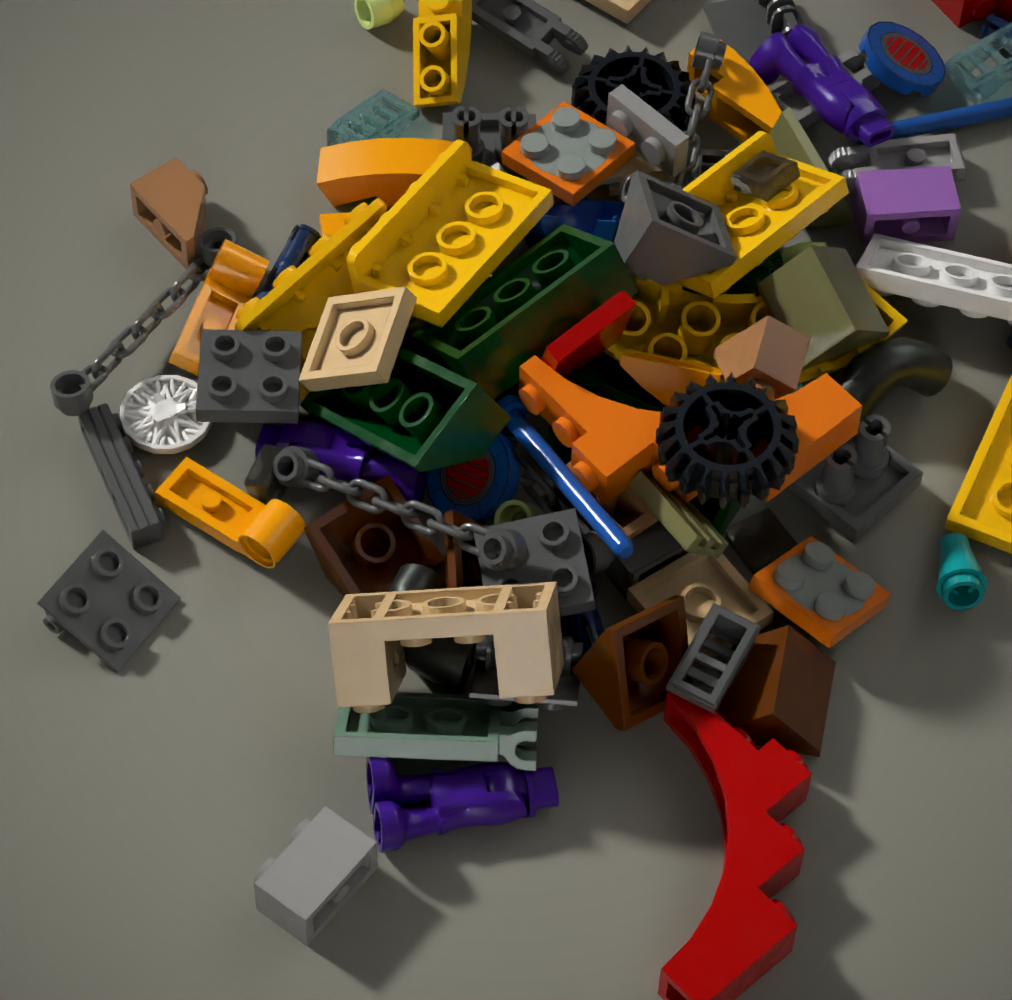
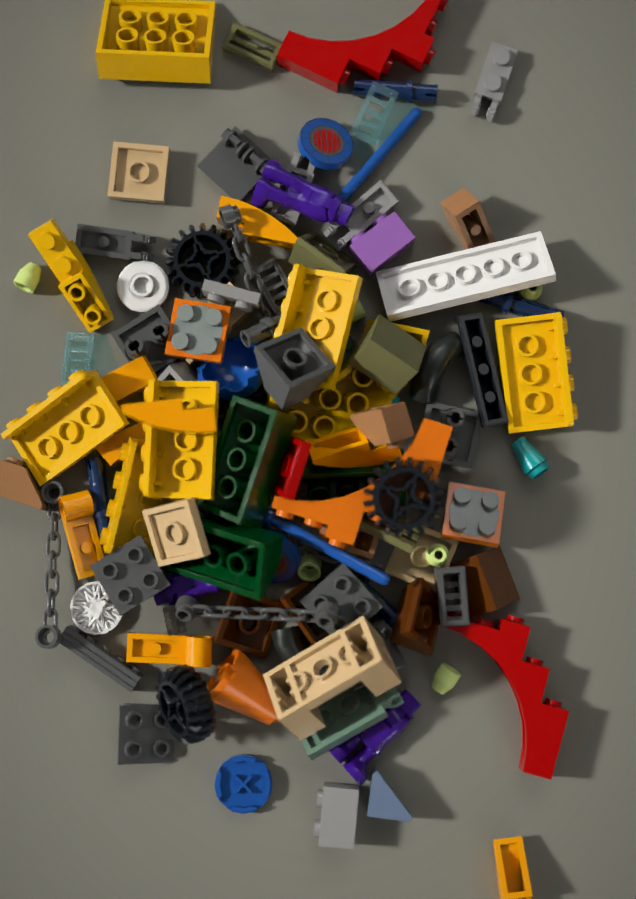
camera: 30 degrees left, 30 degrees up
clear smoke tile [730,150,801,202] -> none
none -> yellow bracket [1,369,130,487]
none -> white wheel [116,260,170,313]
none -> light orange slope [121,398,216,435]
none -> black gear [156,664,216,745]
none -> orange cone [206,649,279,725]
none -> blue tile [214,754,273,814]
none -> sand blue slope [366,767,413,822]
none -> yellowish green hose [425,543,449,567]
none -> yellowish green hose [431,662,461,695]
none -> black slope [456,312,509,428]

